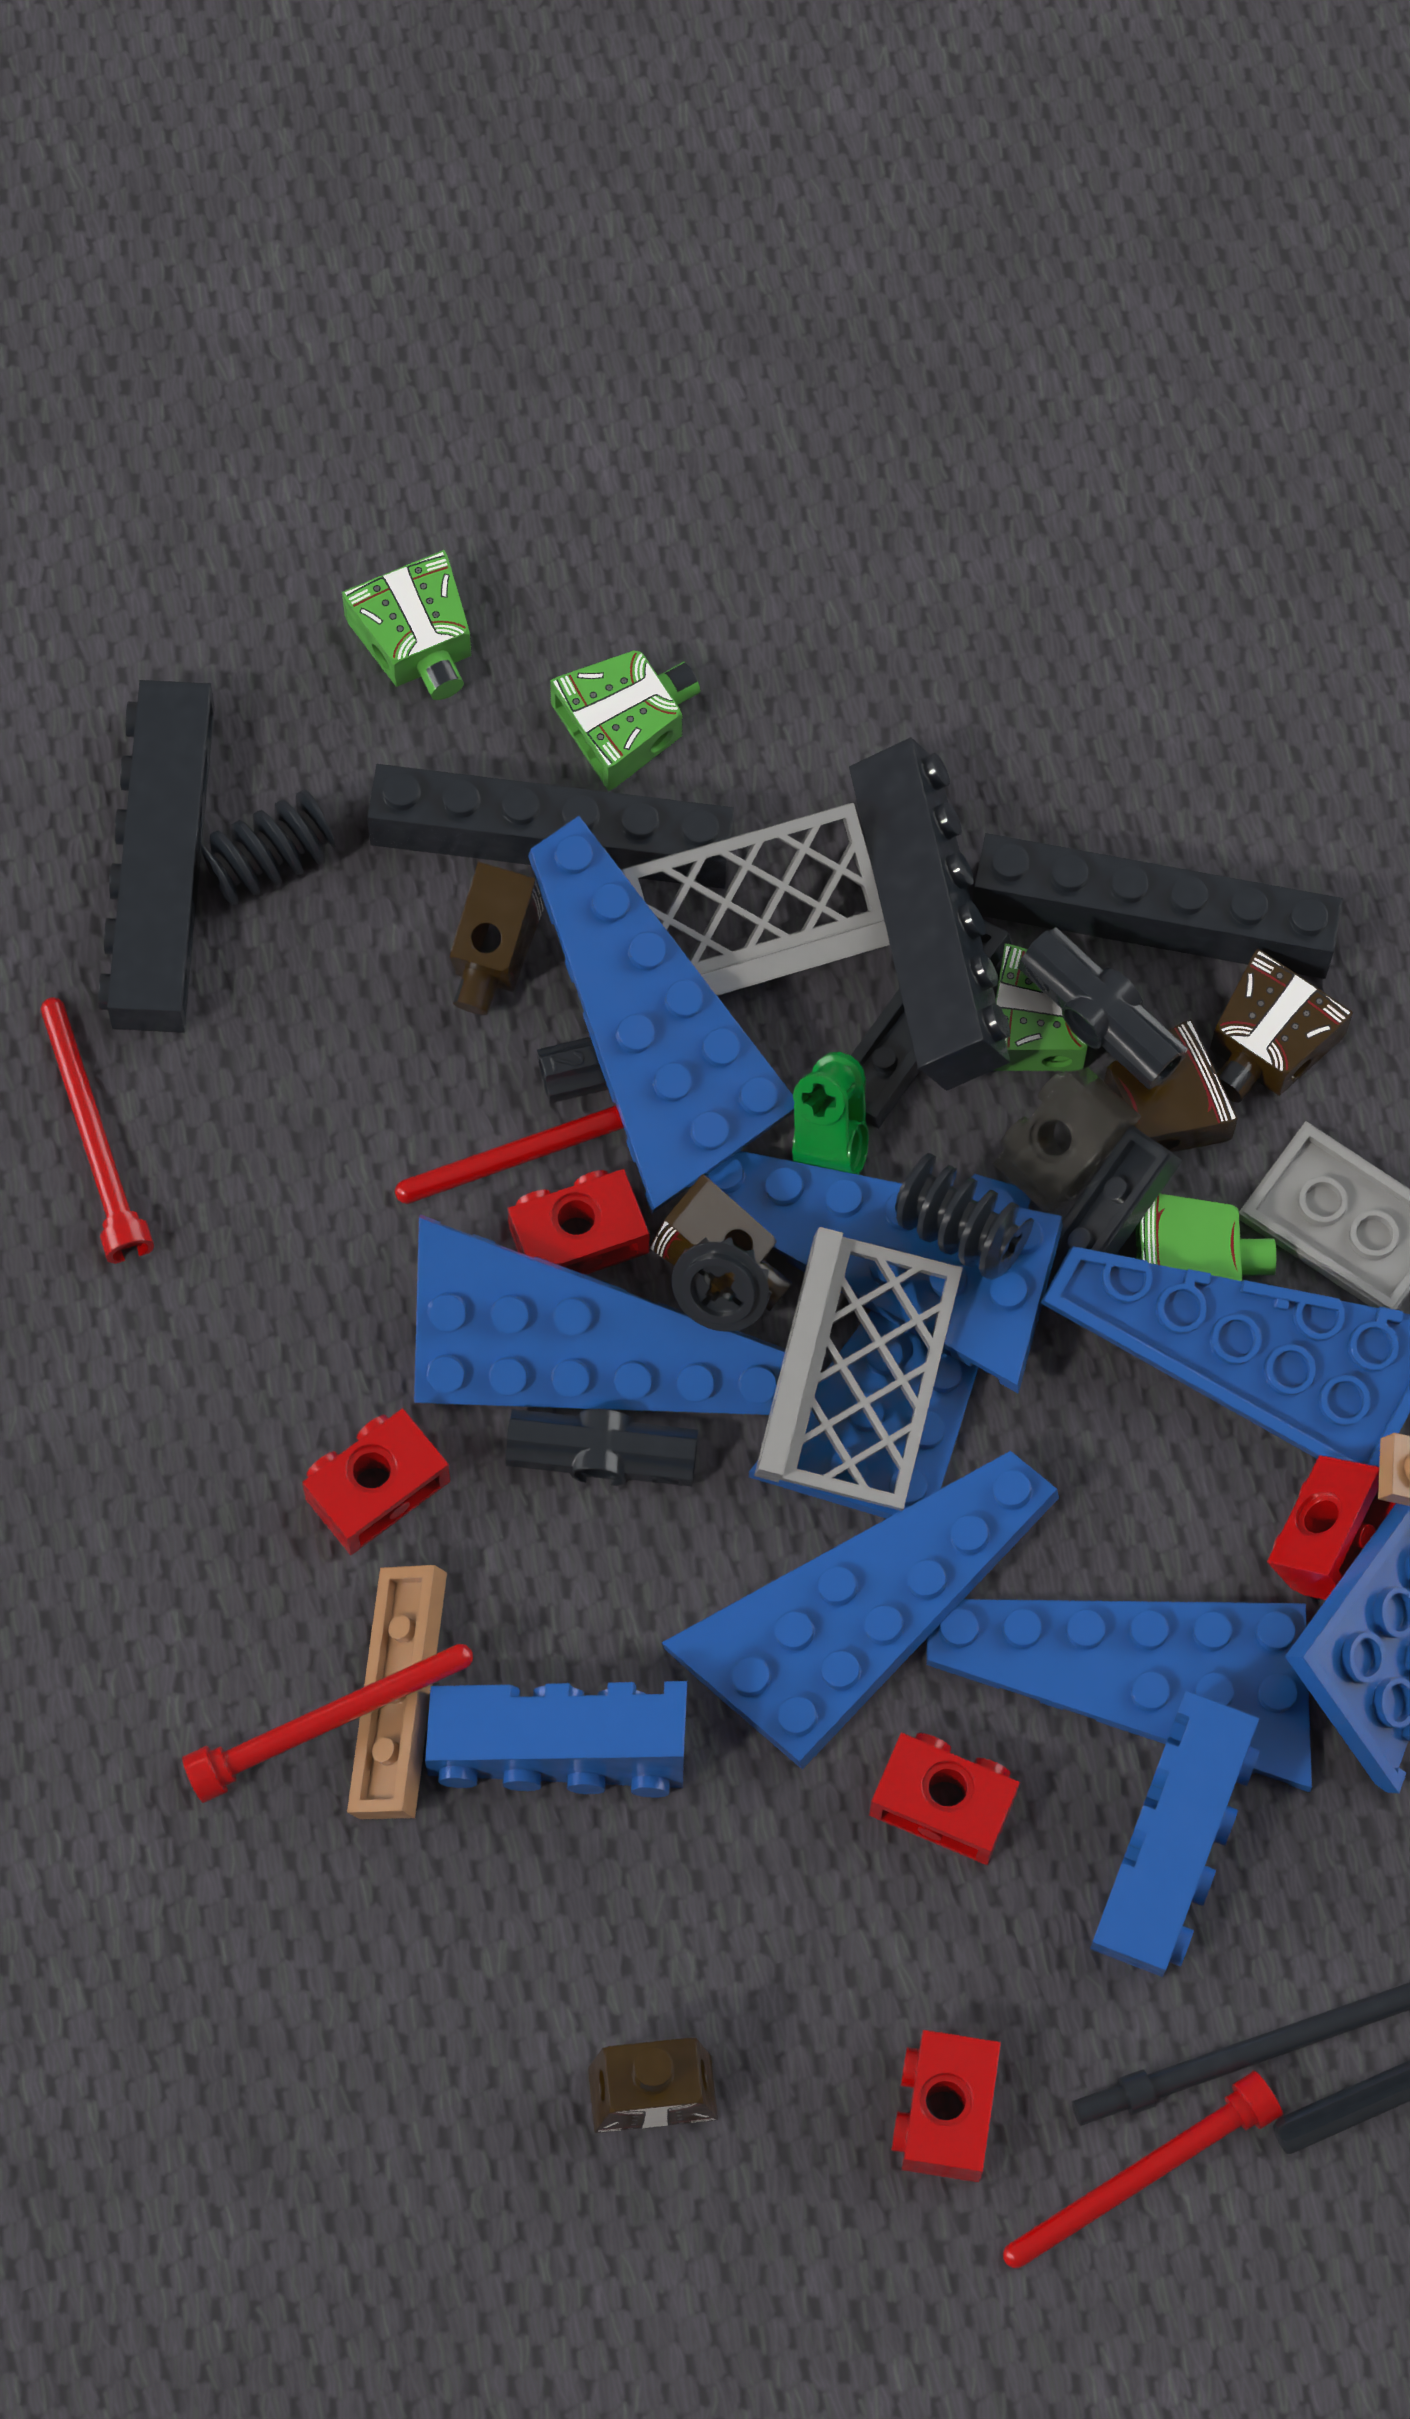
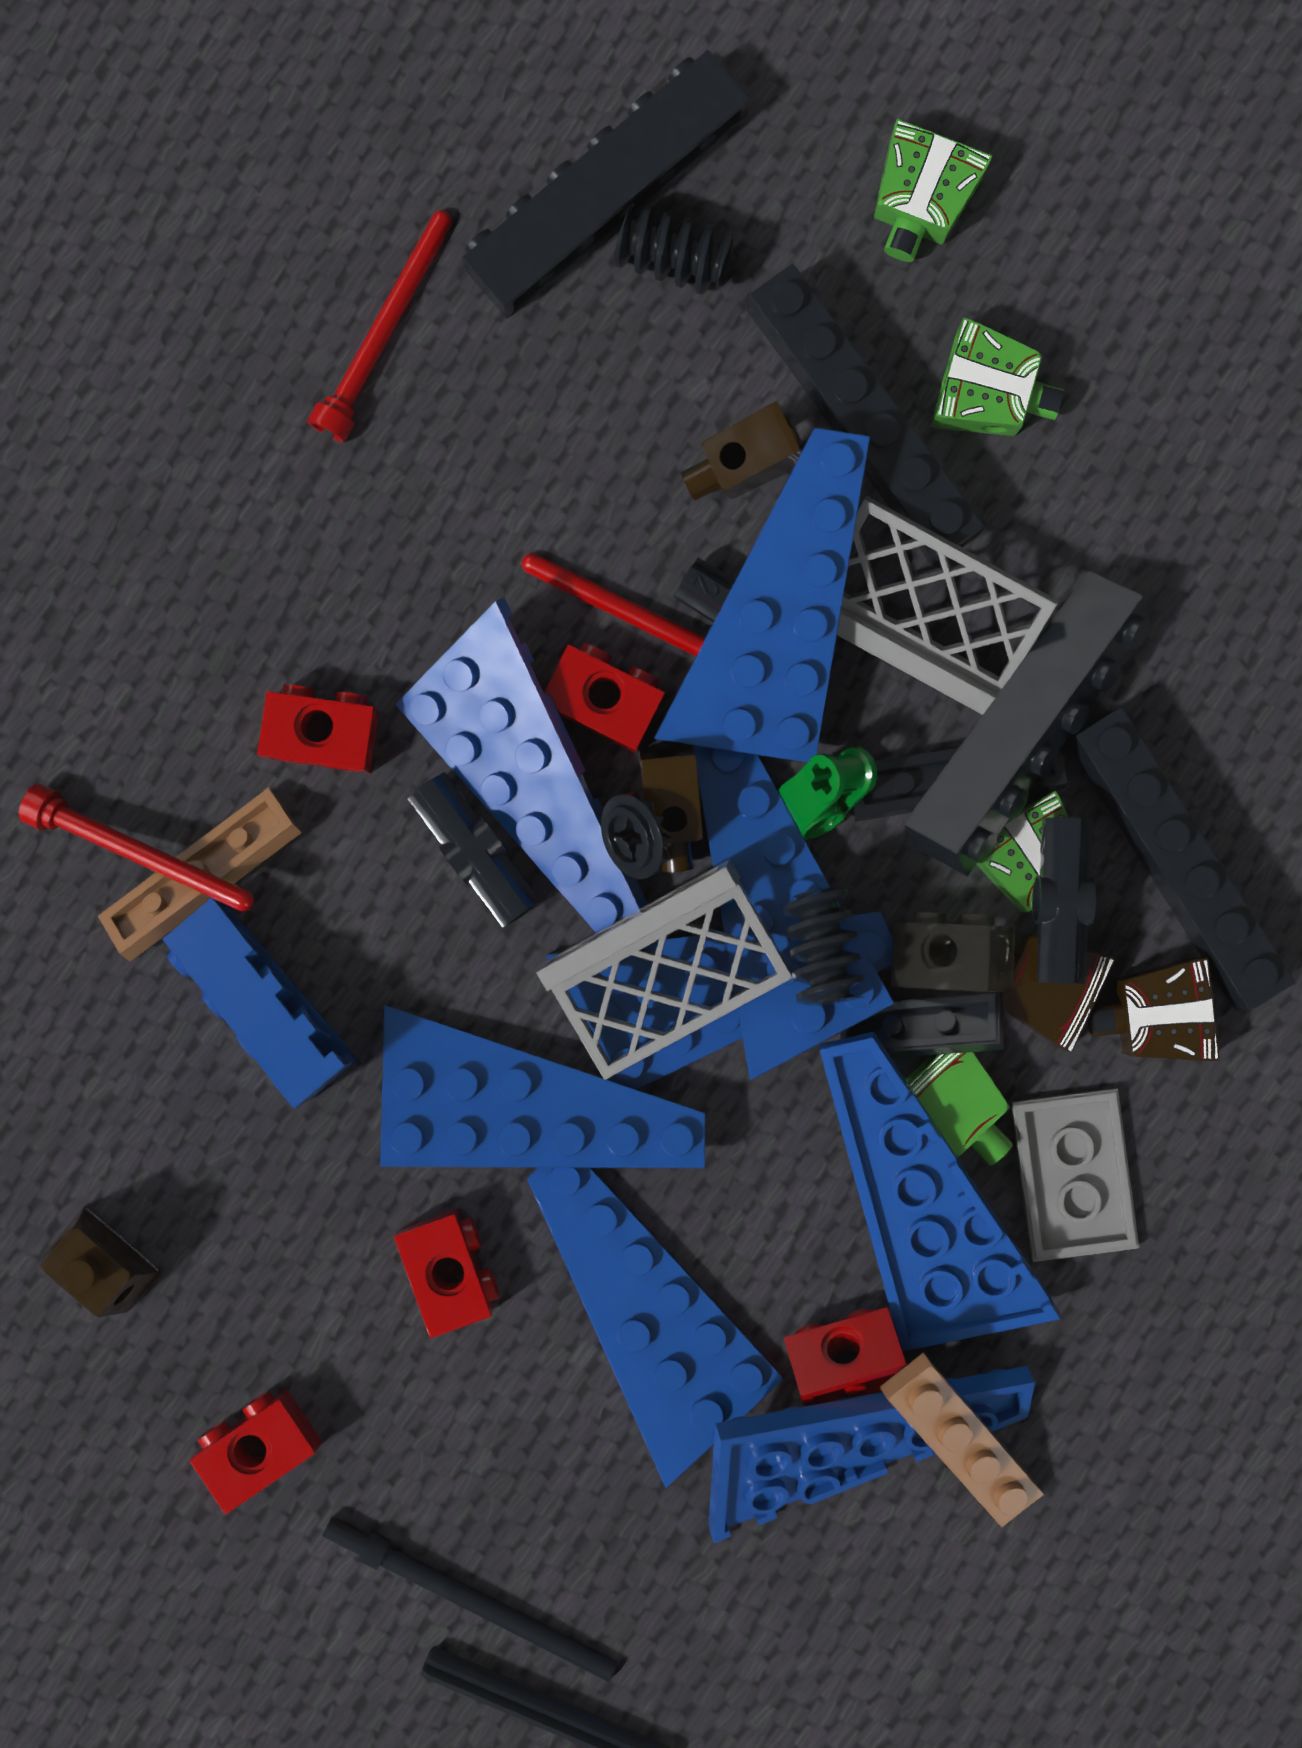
camera: 50 degrees right, 20 degrees up
red piece [1003,2070,1283,2268] -> none
blue wedge [1090,1690,1260,1977] -> none

